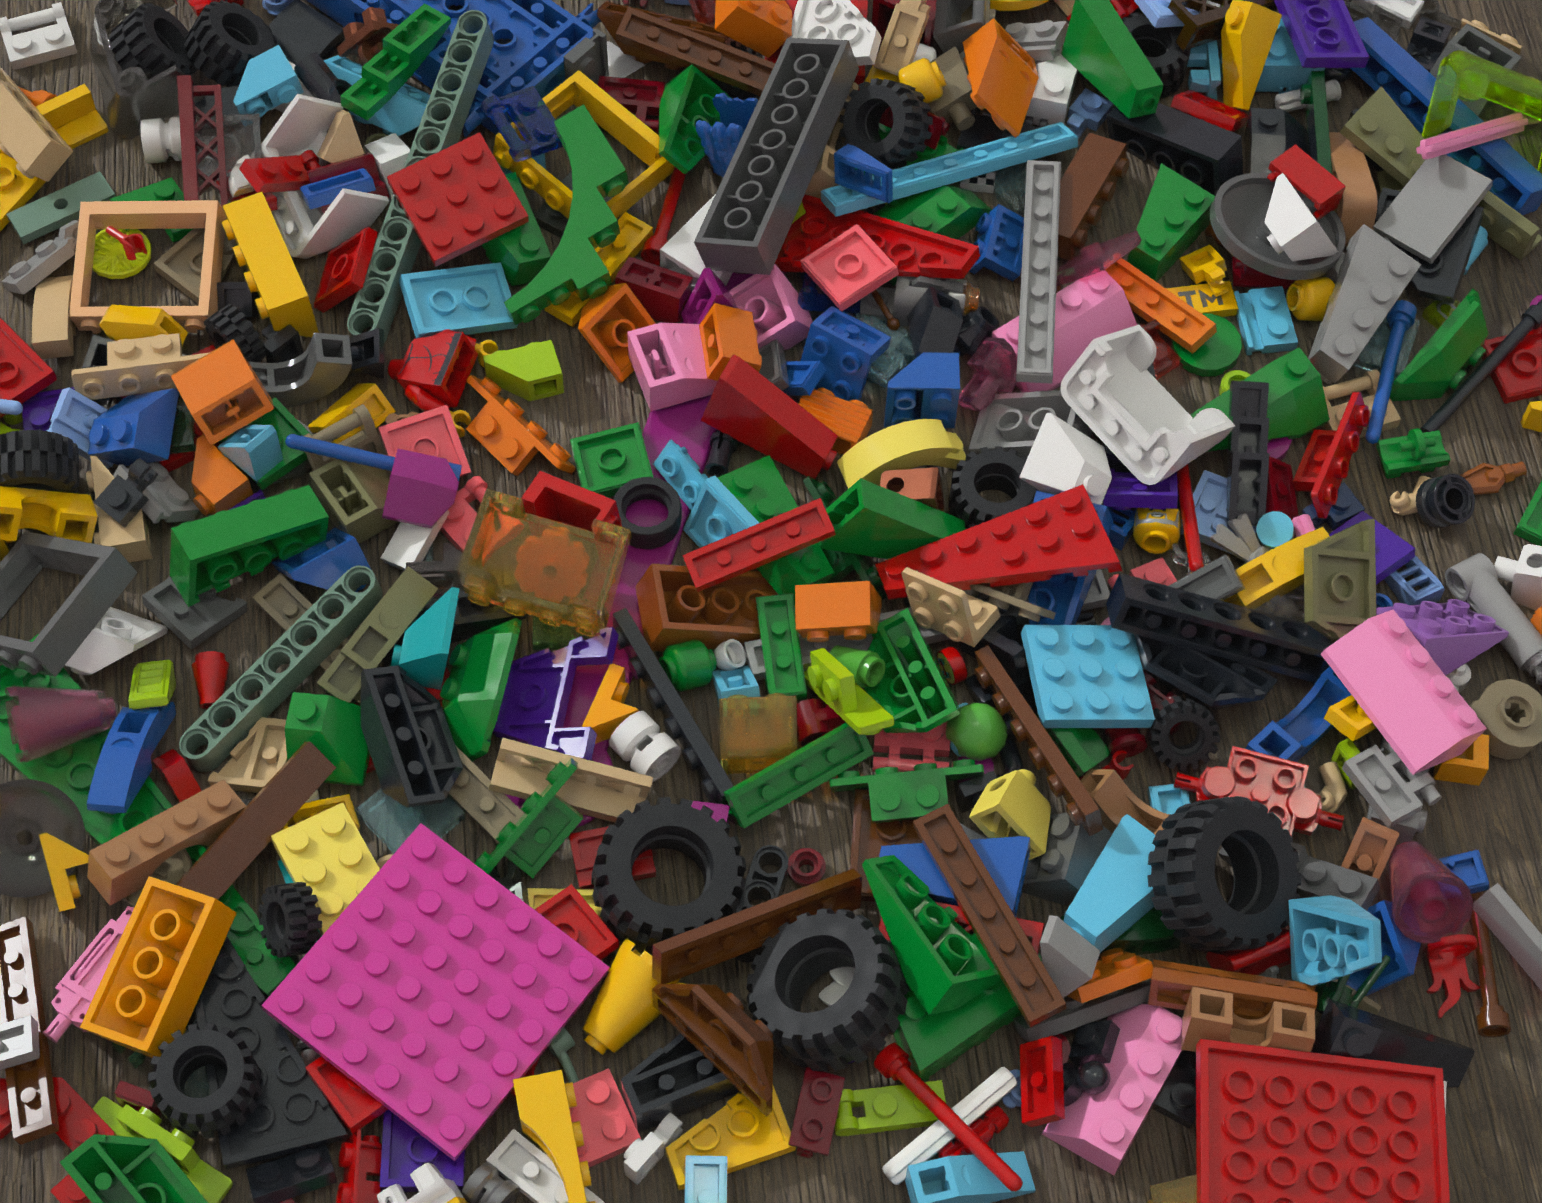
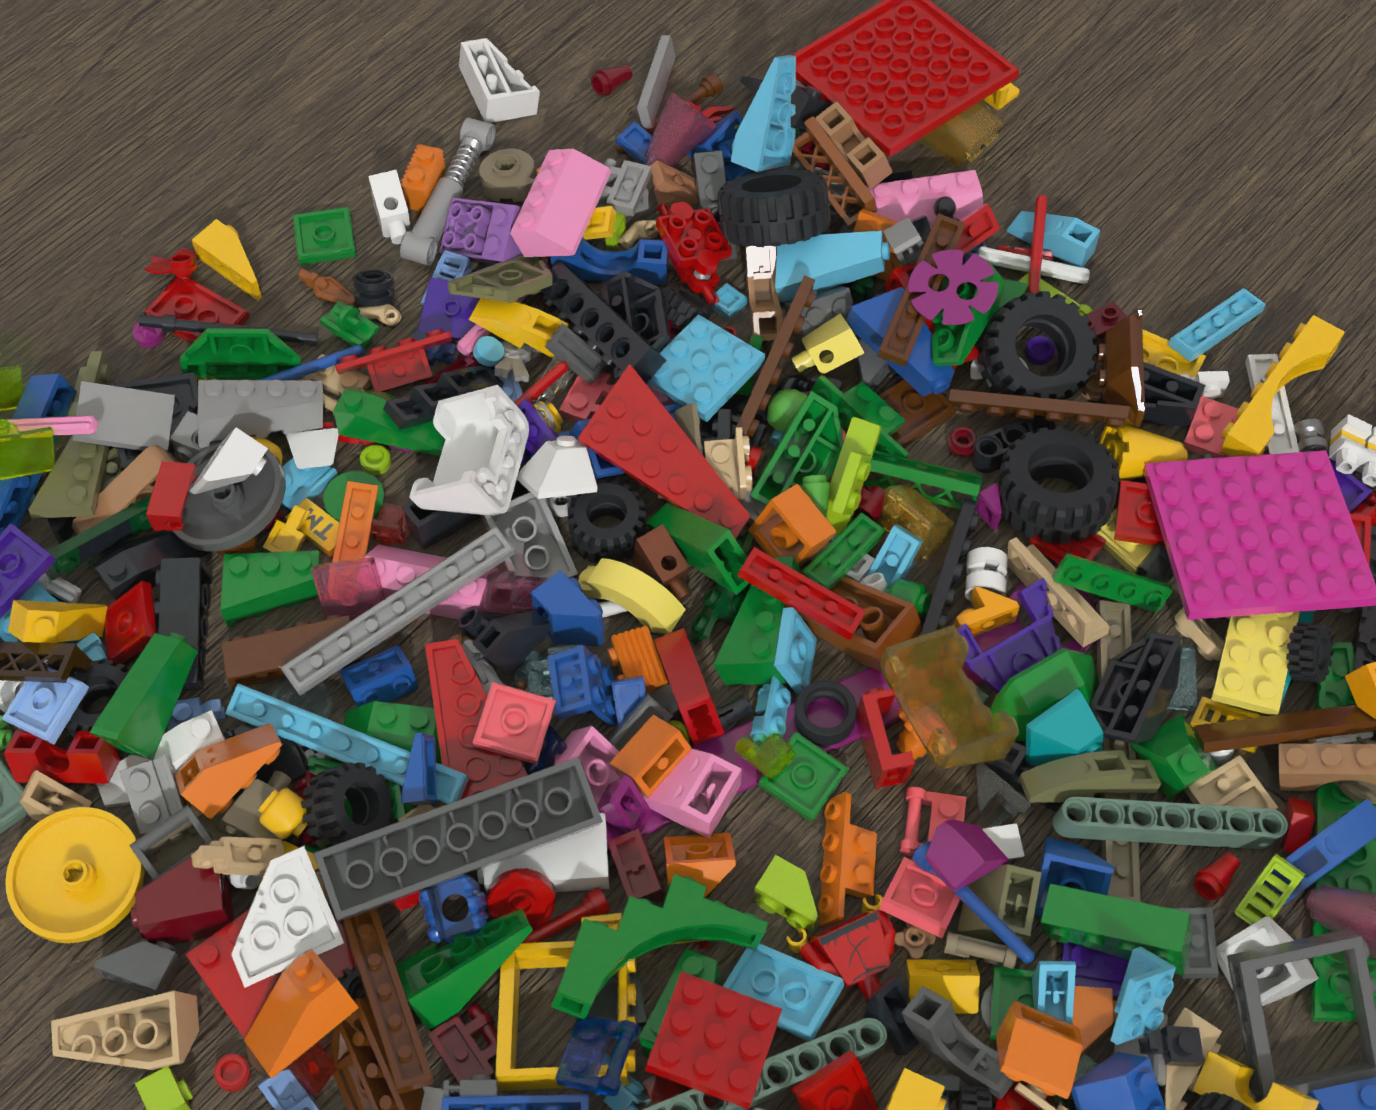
camera: 130 degrees left, 0 degrees up
none -> white sticker [286,428,339,469]
none -> red tile [487,868,555,929]
none -> clear neon green piece [735,733,796,779]
none -> magenta piece [908,250,998,325]
none -> medium azure bracket [1111,947,1176,1045]

